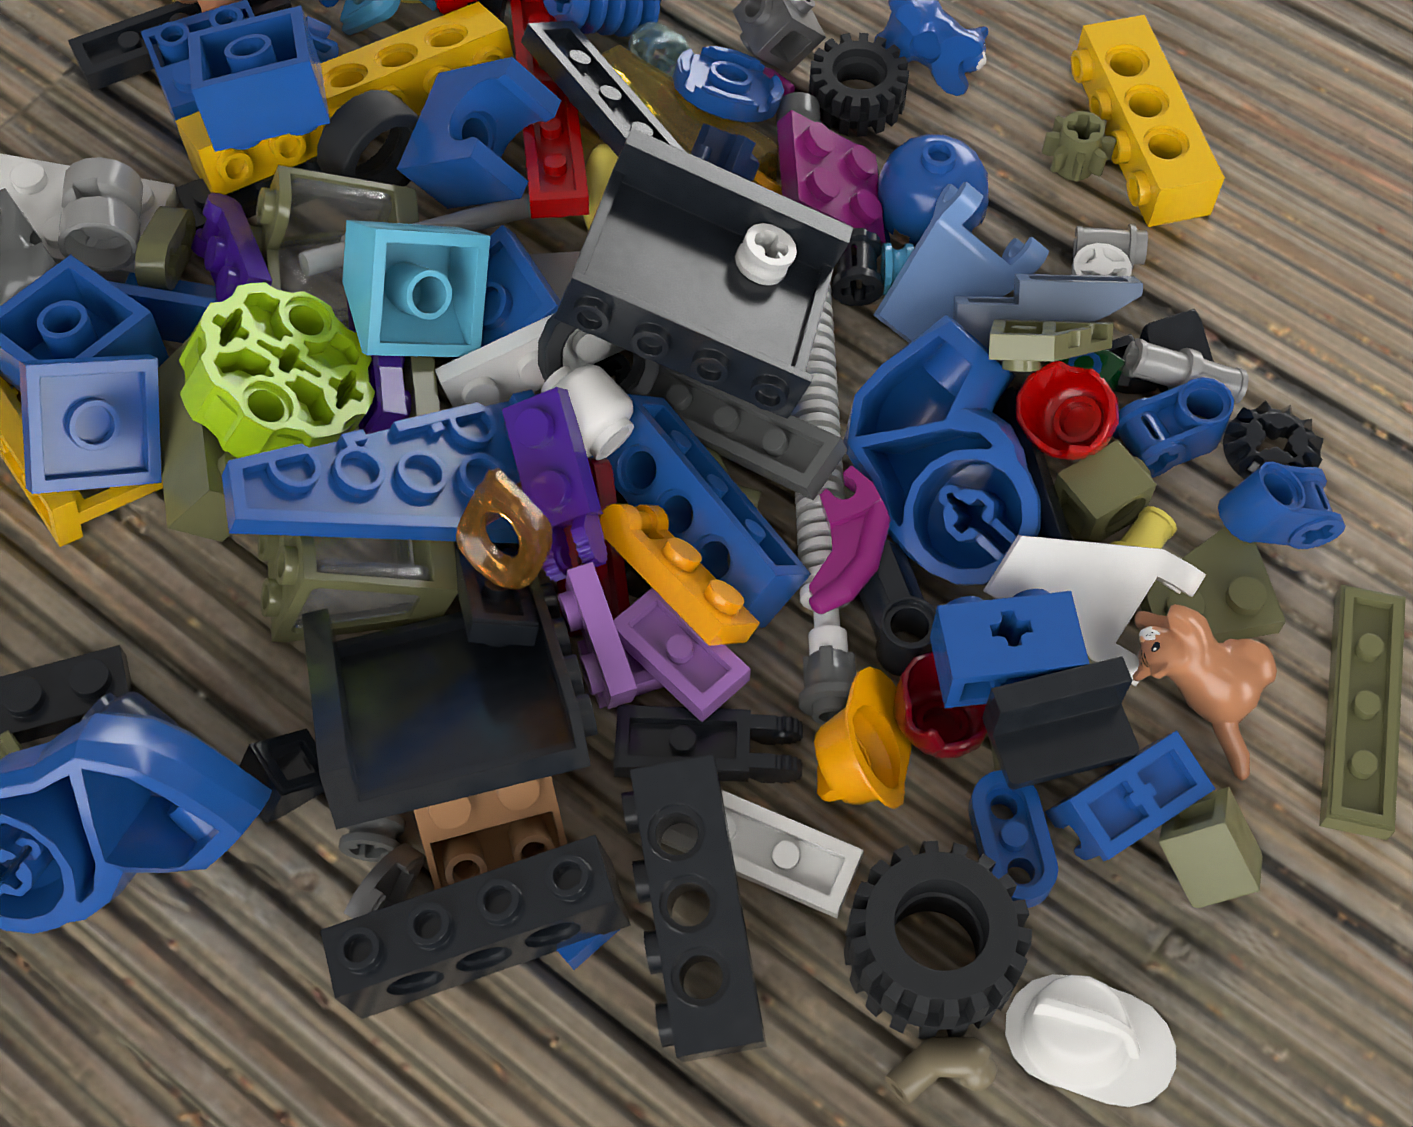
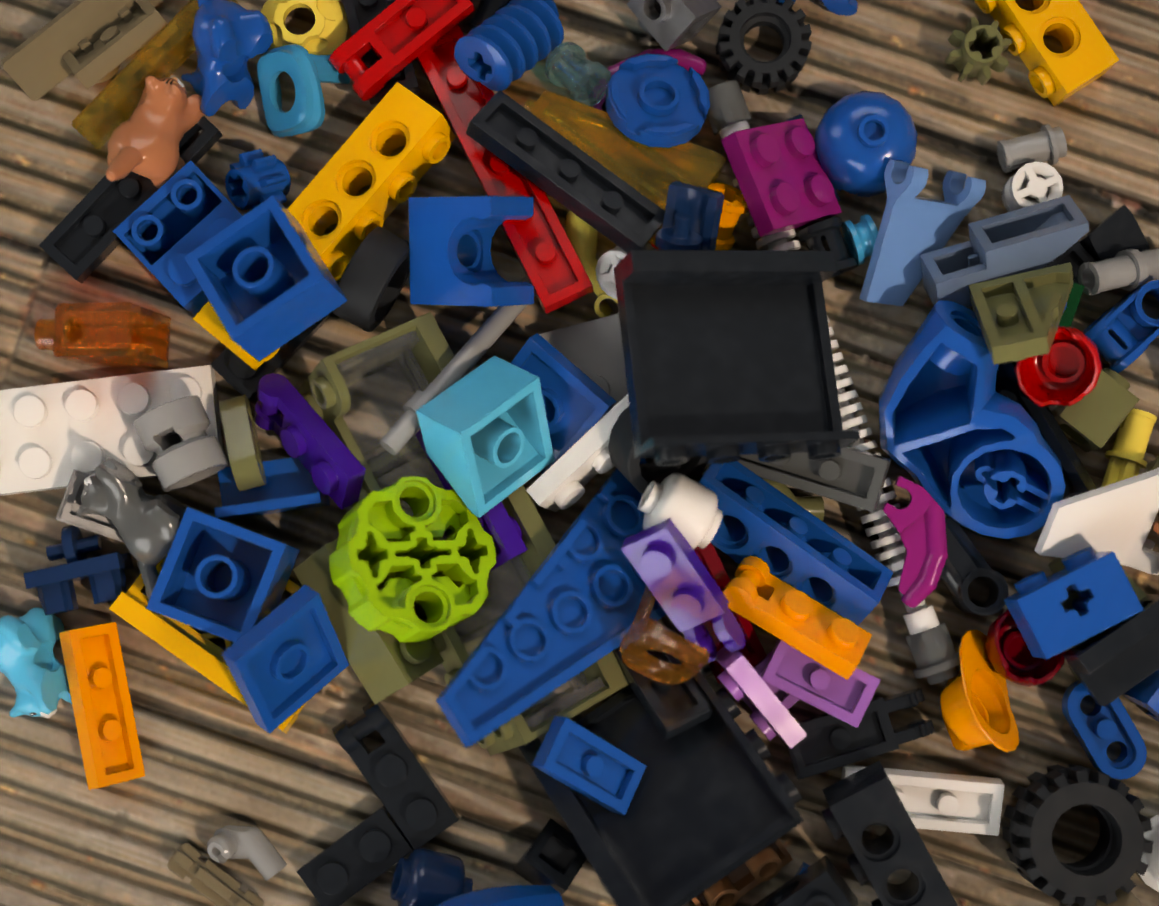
camera: 20 degrees left, 25 degrees up
white bush [735,223,797,285] -> none
none -> clear orange torso [34,302,171,369]
none -> black plate [332,701,460,850]
none -> blue plate [532,716,647,815]

